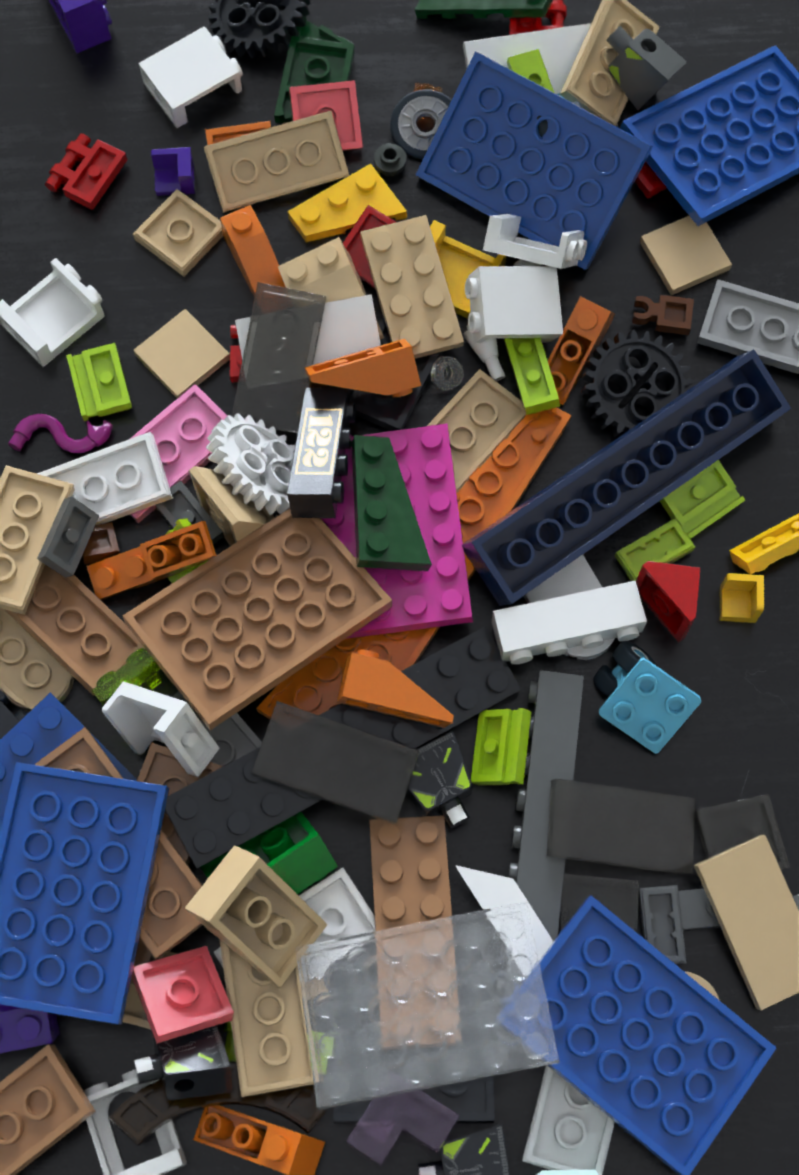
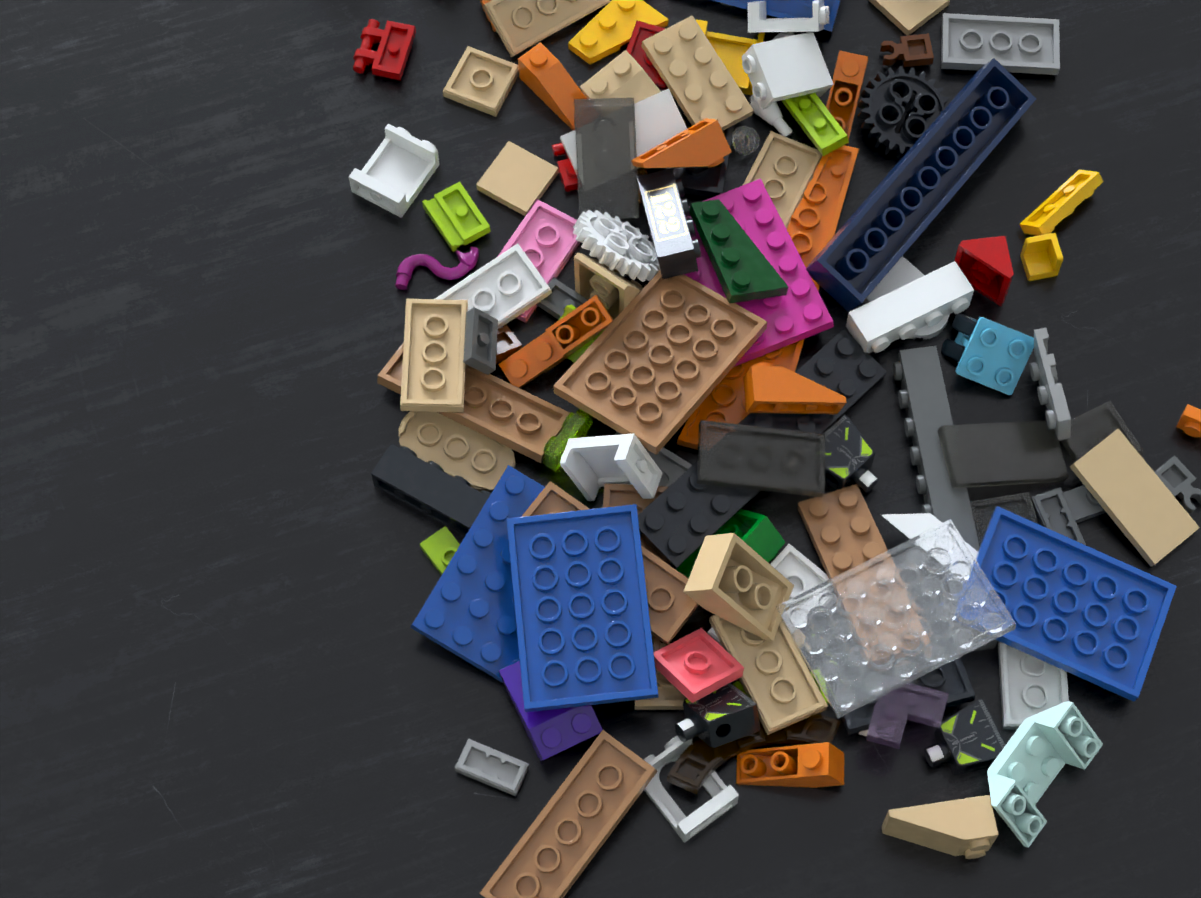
camera: 15 degrees left, 5 degrees down
dark purple panel [151,147,195,196] -> none
lime plate [471,708,531,786] -> none
lime plate [615,518,695,581] -> none
lime plate [660,460,745,539] -> none
none -> light grey wing [1029,327,1071,441]

